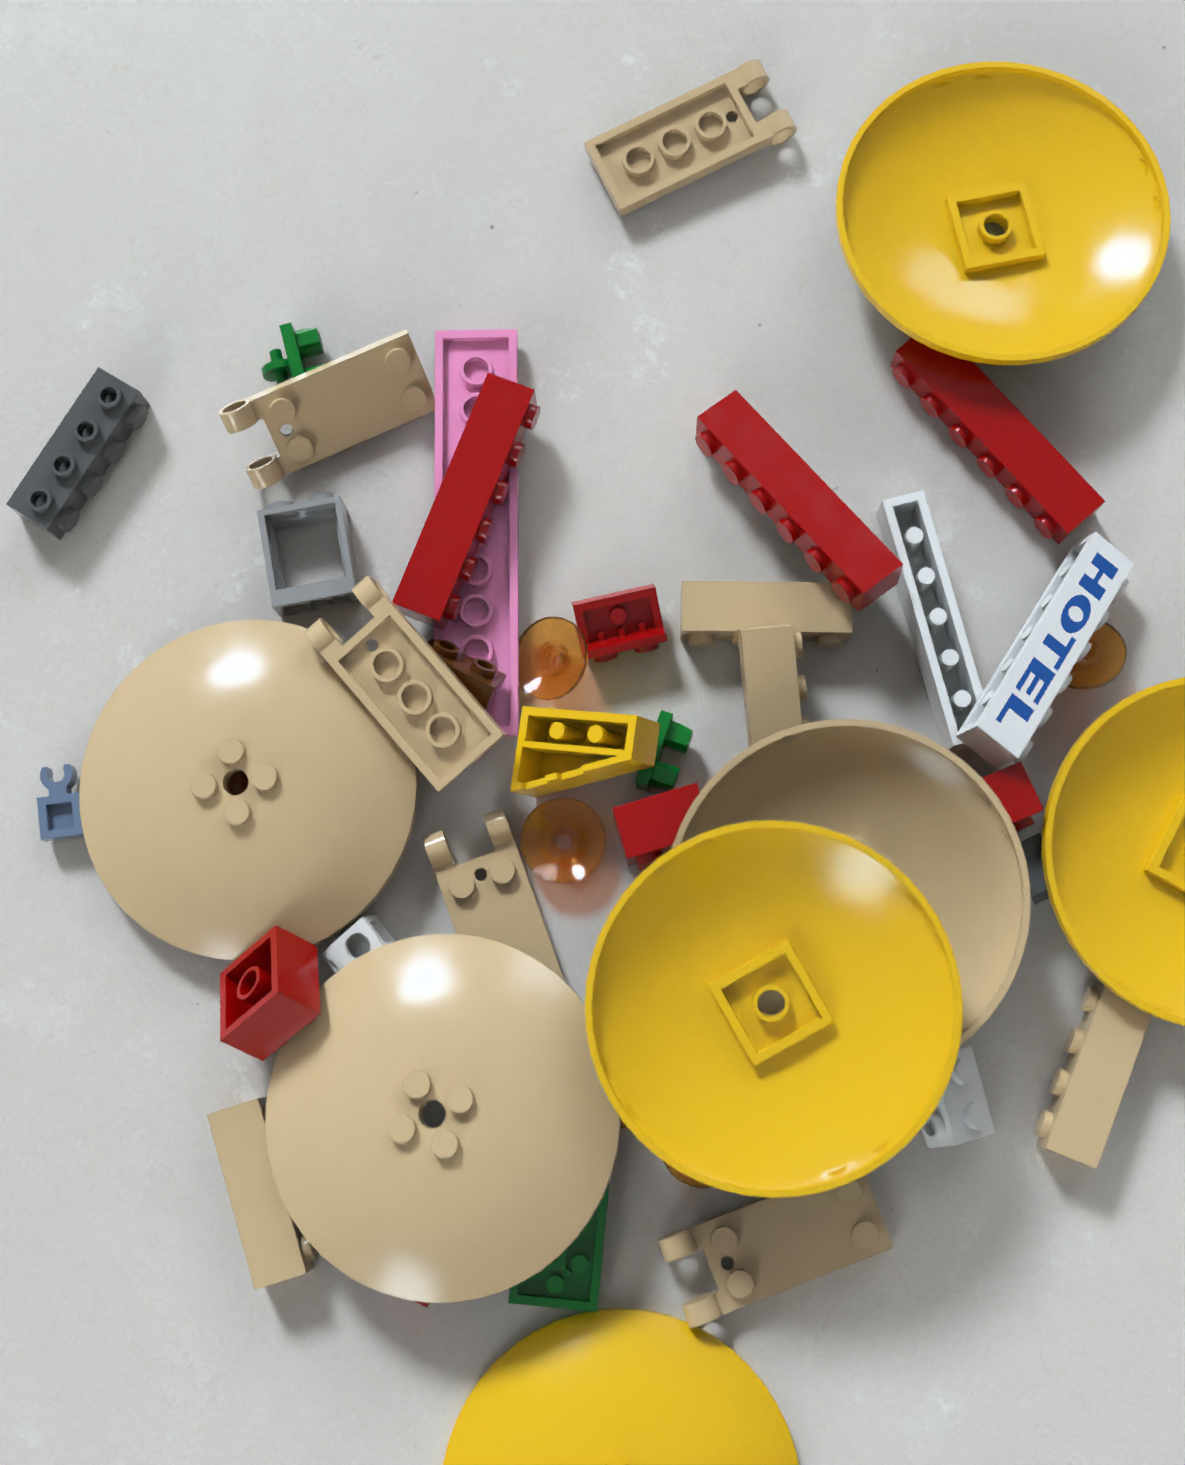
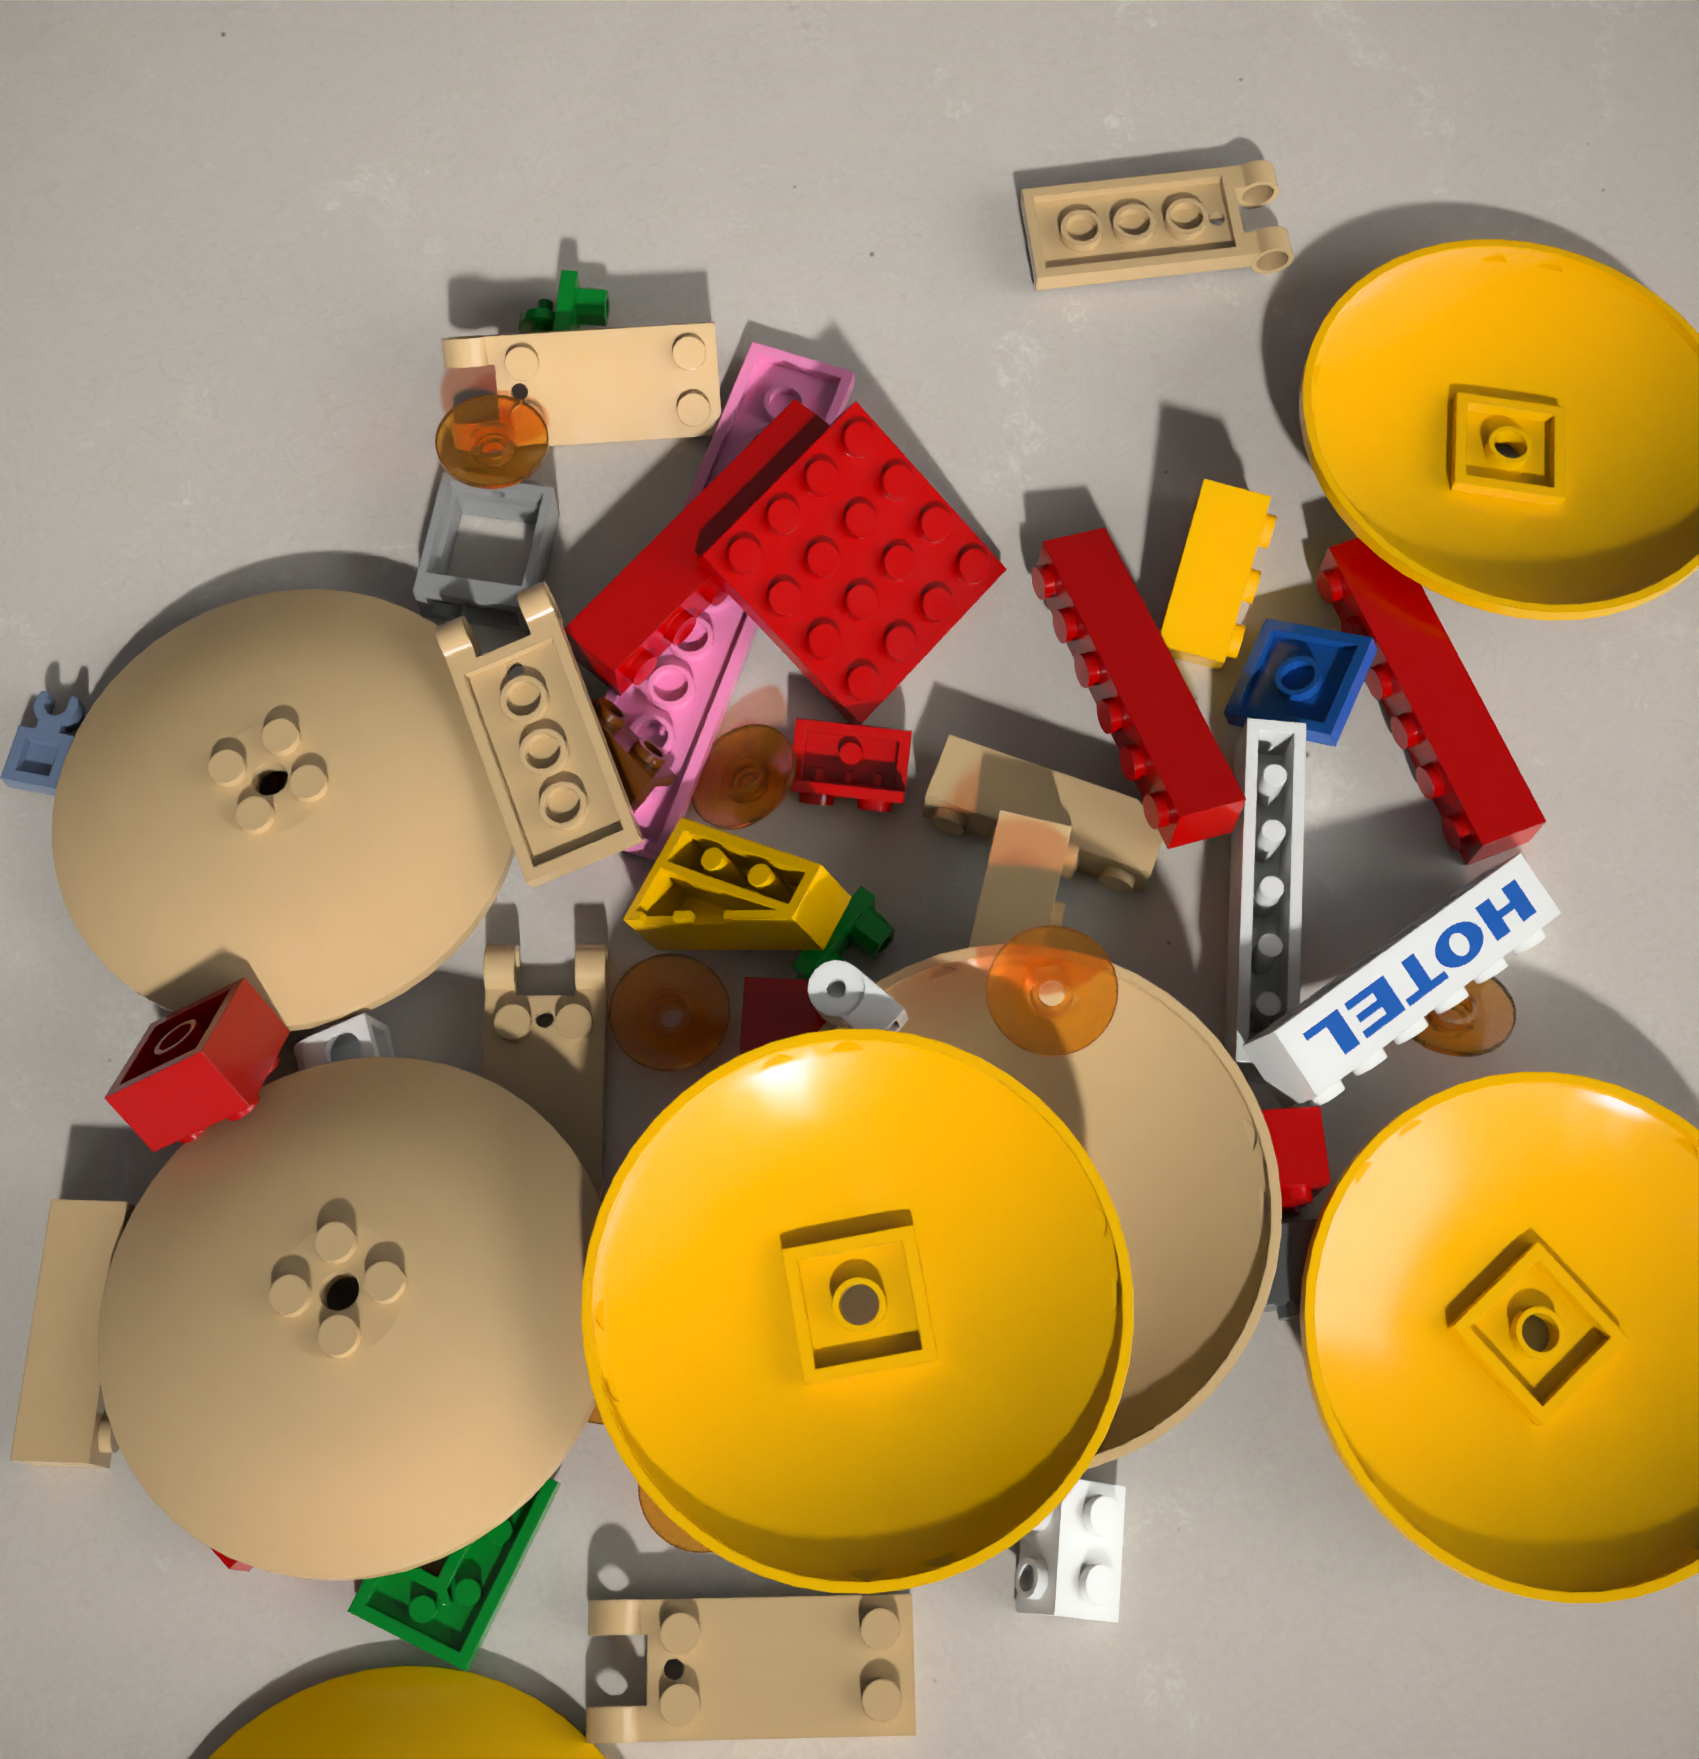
camera: 10 degrees right, 10 degrees down
dark grey brick [6,367,150,540] -> none
tan brick [1034,981,1152,1169] -> none
none -> clear orange dish [435,395,549,489]
none -> red plate [696,401,1007,724]
none -> white leg [808,960,909,1032]
none -> clear orange dish [986,925,1118,1057]
none -> yellow wedge [1160,479,1277,670]
none -> blue plate [1223,618,1377,747]

